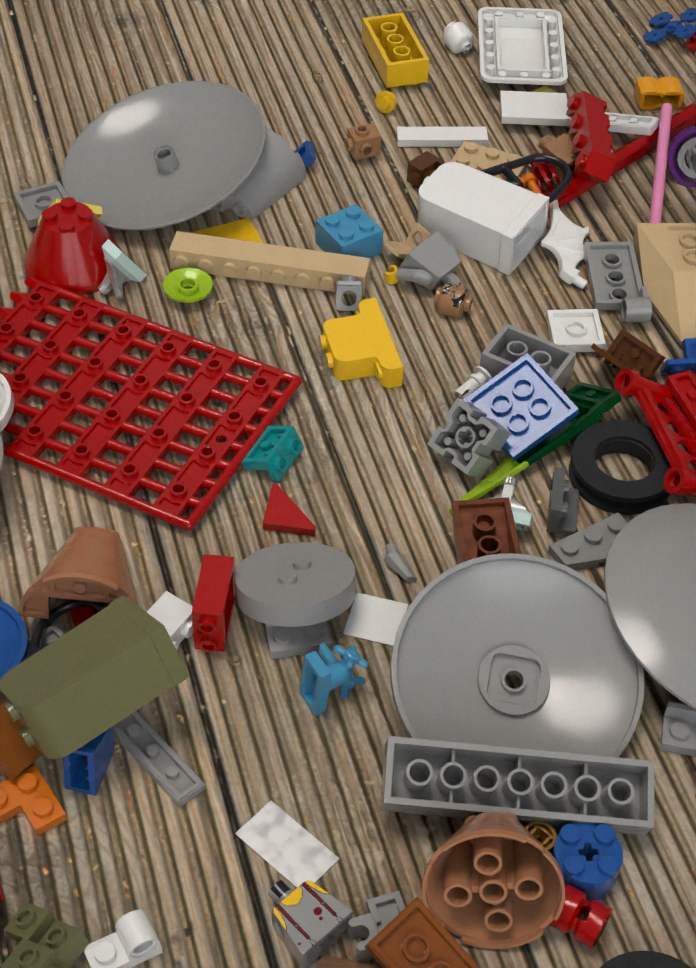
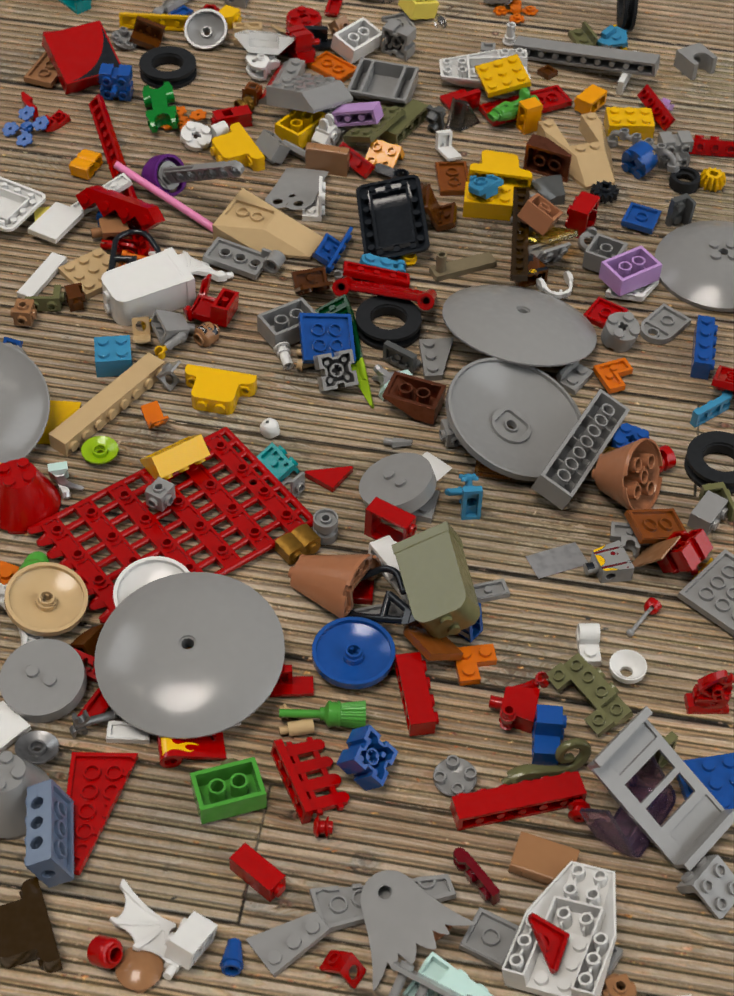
camera: 65 degrees left, 0 degrees up
white plate [546,309,606,352] -> none
none -> olive bracket [25,285,65,312]
none -> yellow slope [139,434,210,480]
none -> orange bracket [140,401,169,429]
none -> light grey brick [145,477,176,512]
none -> red piece [183,274,239,327]
none -> white piece [260,418,280,439]
none -> pearl gold brick [275,524,321,565]
none -> light grey bracket [281,471,305,497]
none -> light grey wheel [313,508,338,545]

